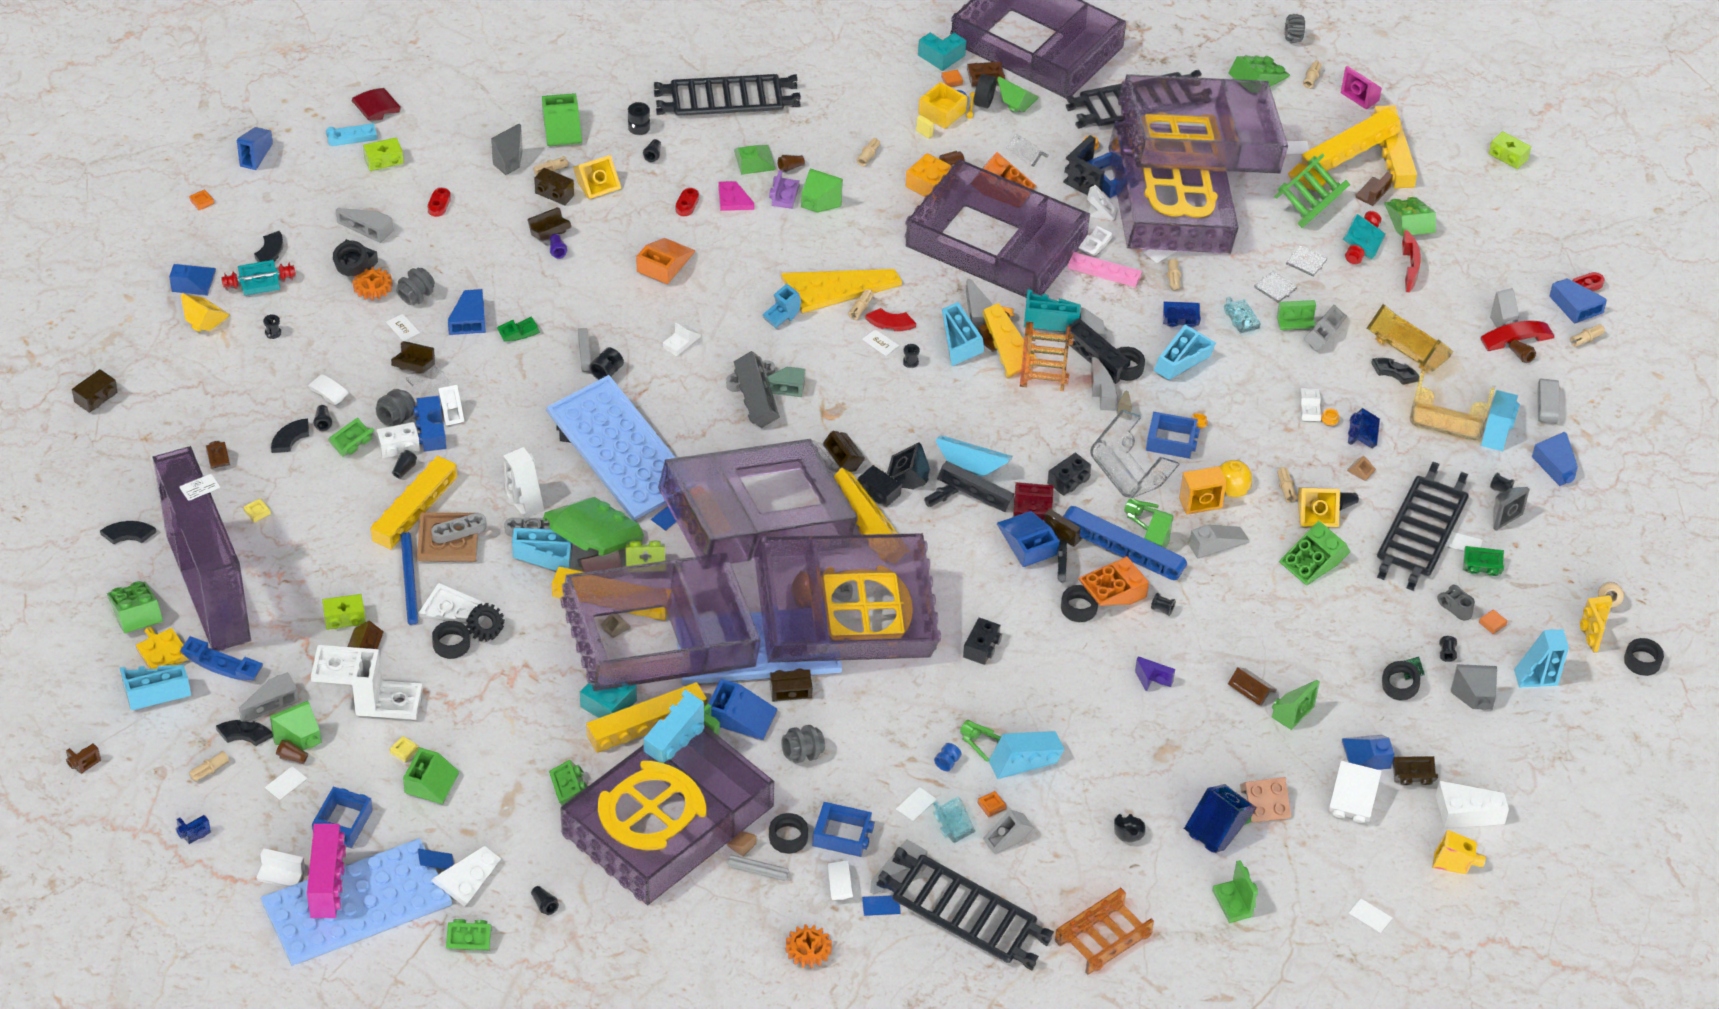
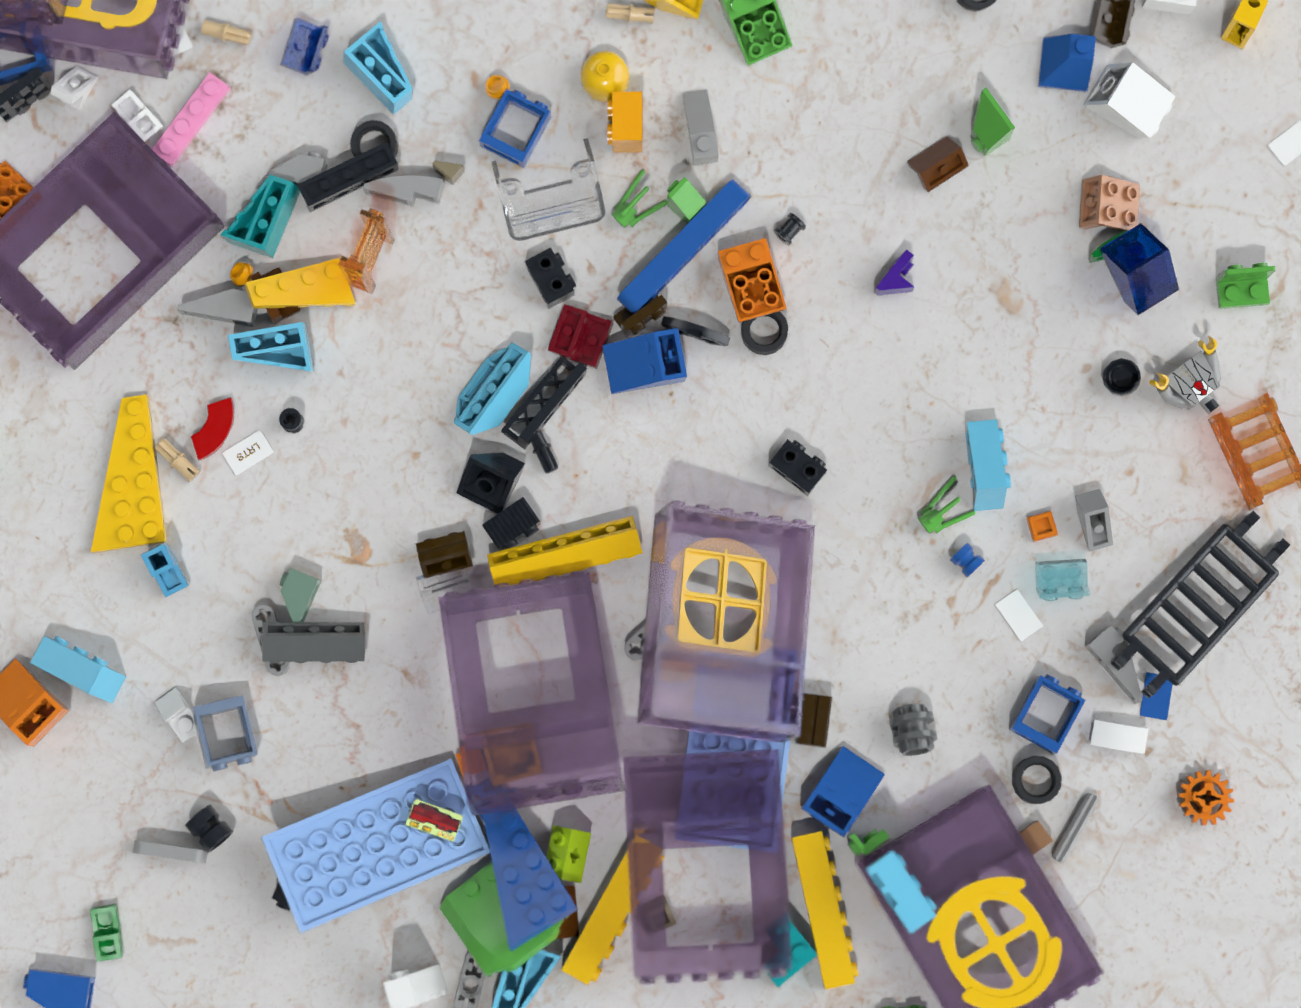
camera: 70 degrees left, 35 degrees up
none -> medium azure wedge [30,636,126,703]
none -> sand blue window [192,695,257,771]
none -> slope [405,799,463,842]
none -> blue wing [480,785,578,951]
none -> light grey torso [1149,335,1221,414]

